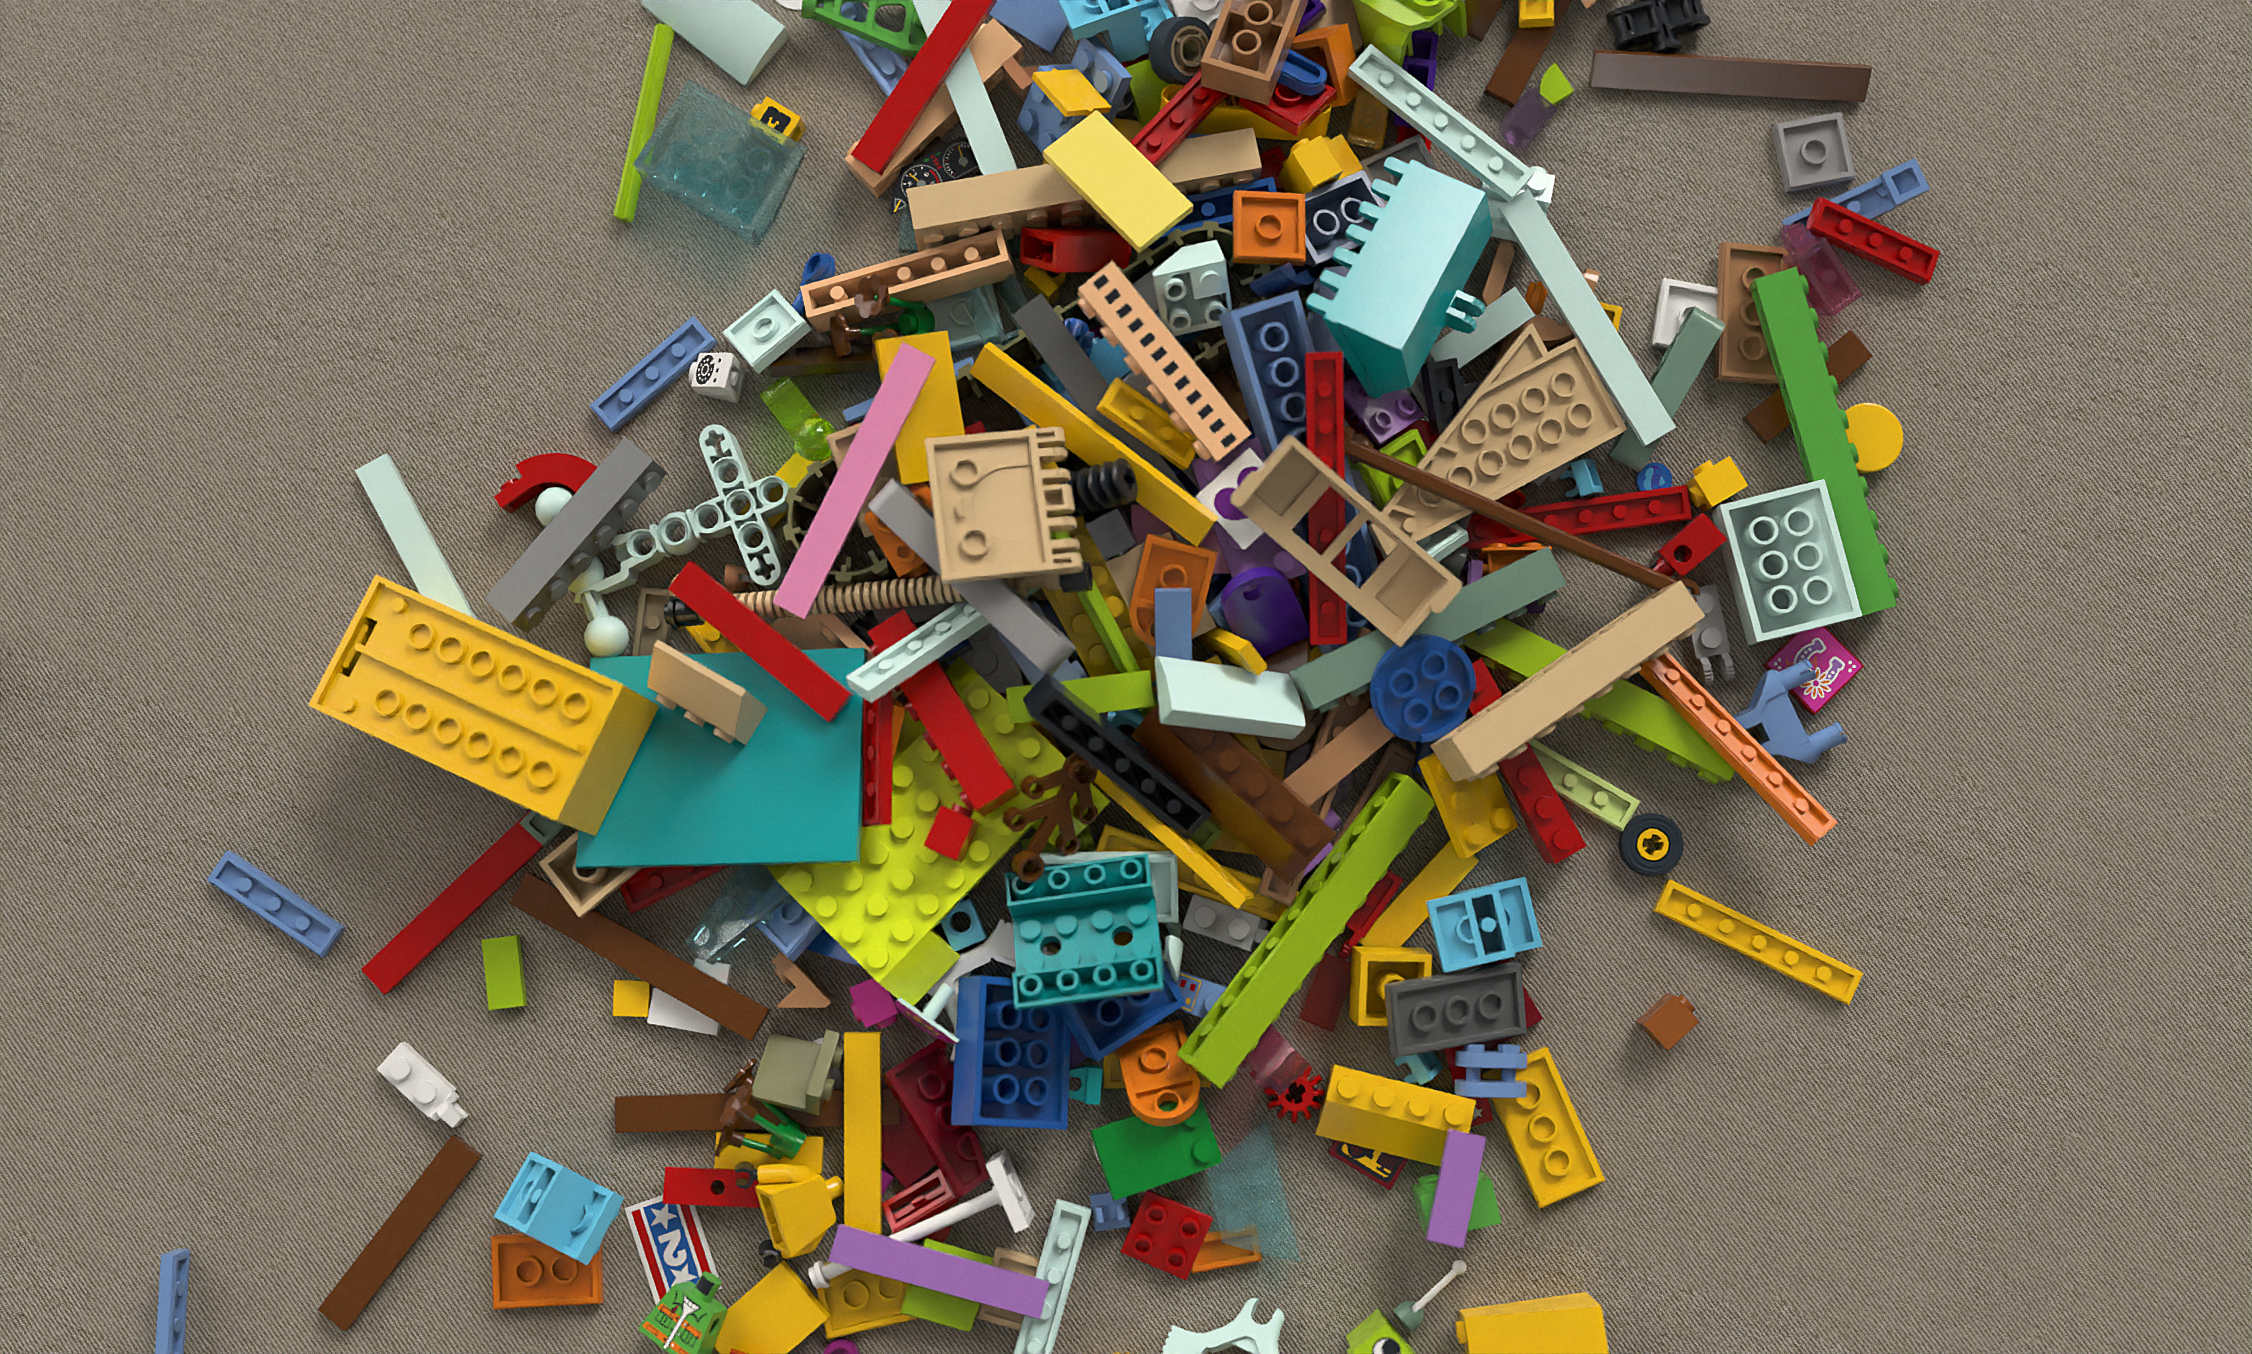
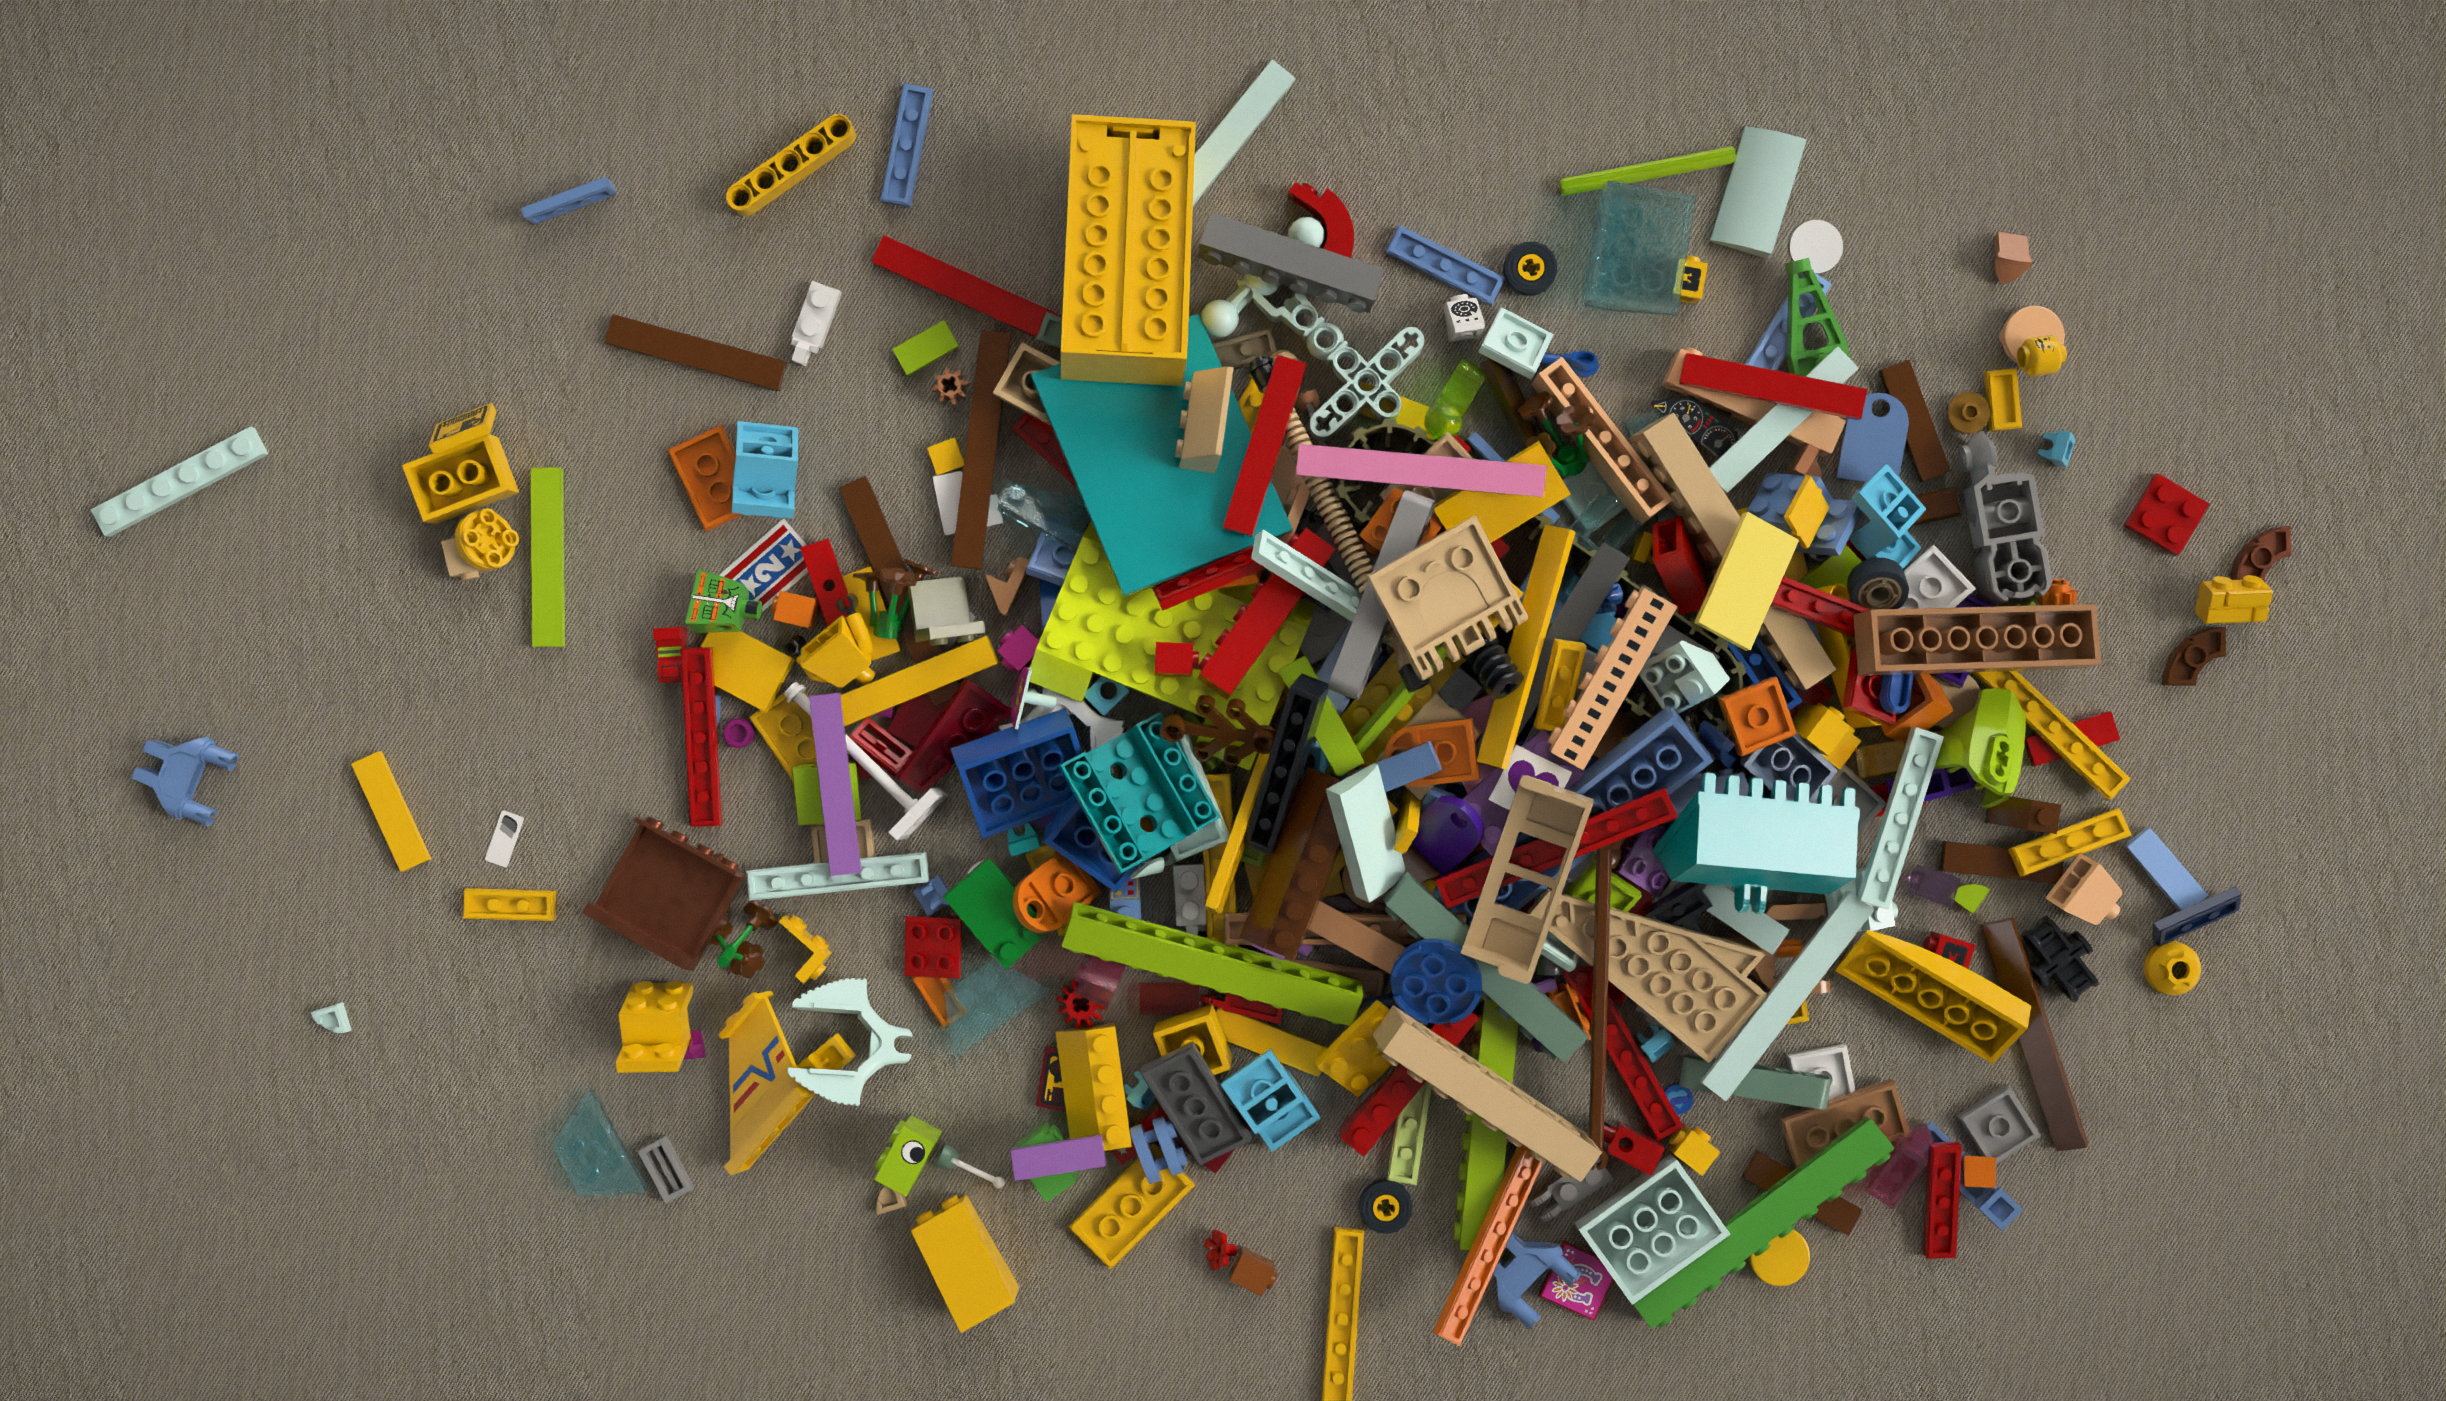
camera: 60 degrees right, 5 degrees up
none -> yellow beam [726,114,856,217]
none -> orange brick [771,591,820,629]
none -> nougat gear [931,367,970,406]
none -> red plant [1204,1230,1237,1270]
none -> black bush [1503,242,1557,296]
none -> yellow slope [1834,929,2031,1064]
none -> red brick [1923,931,1976,969]
none -> orange tile [1963,1155,1996,1188]

